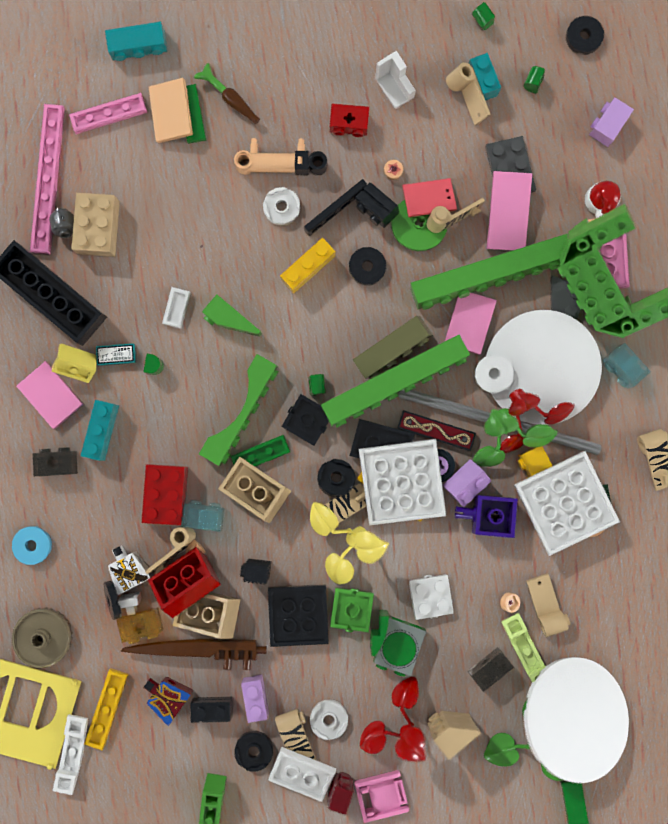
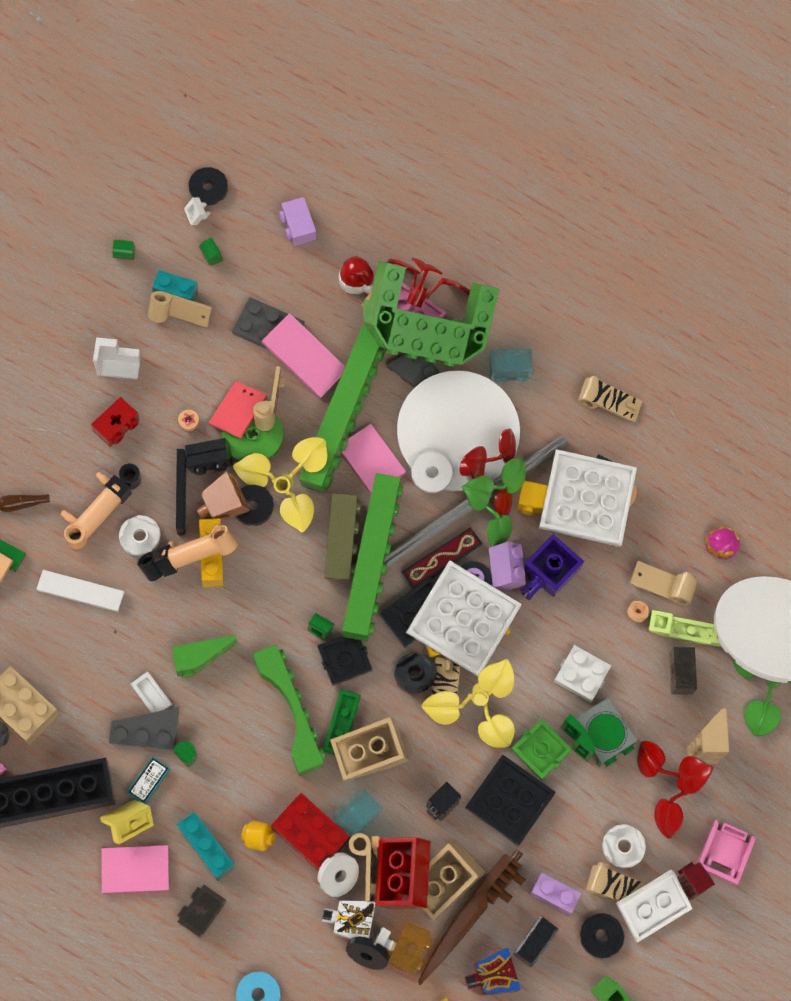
camera: 60 degrees left, 15 degrees down
none -> white tile [36,570,125,613]
none -> dark grey wing [109,706,180,750]
none -> light nougat piece [137,525,238,581]
none -> white tile [184,197,210,226]
none -> nougat torso [197,472,250,522]
none -> light yellow plant [233,437,328,532]
none -> yellow head [241,820,275,852]
none -> white tile [318,853,359,897]
none -> red plant [387,257,470,308]
none -> dark pink hair [705,526,740,559]

